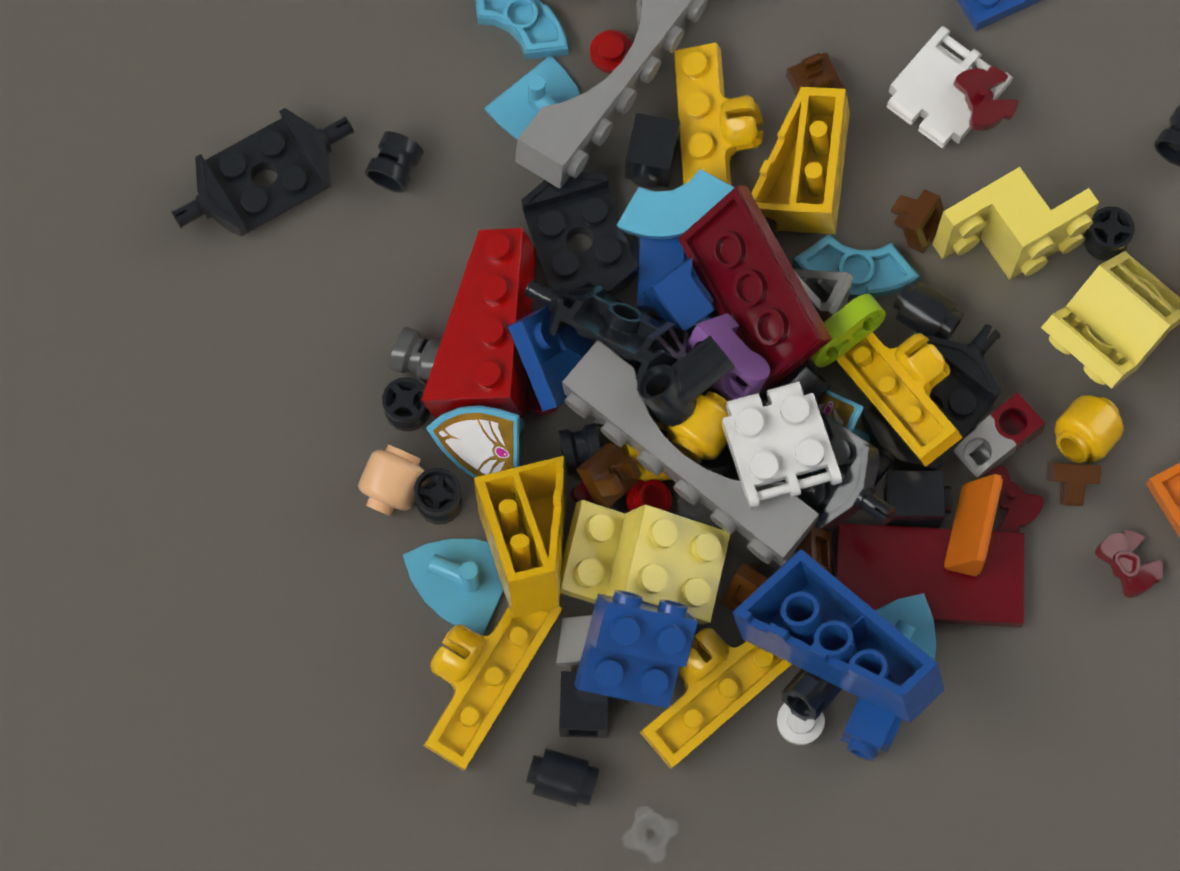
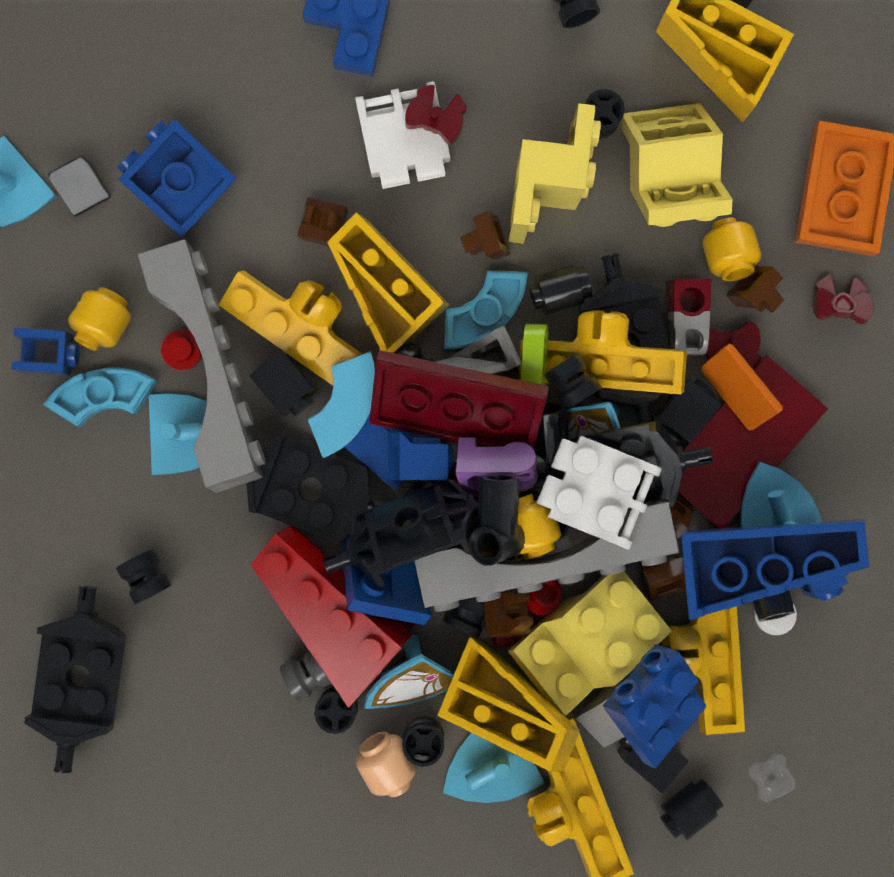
camera: 55 degrees left, 15 degrees up
none -> black wheel [544,353,602,411]

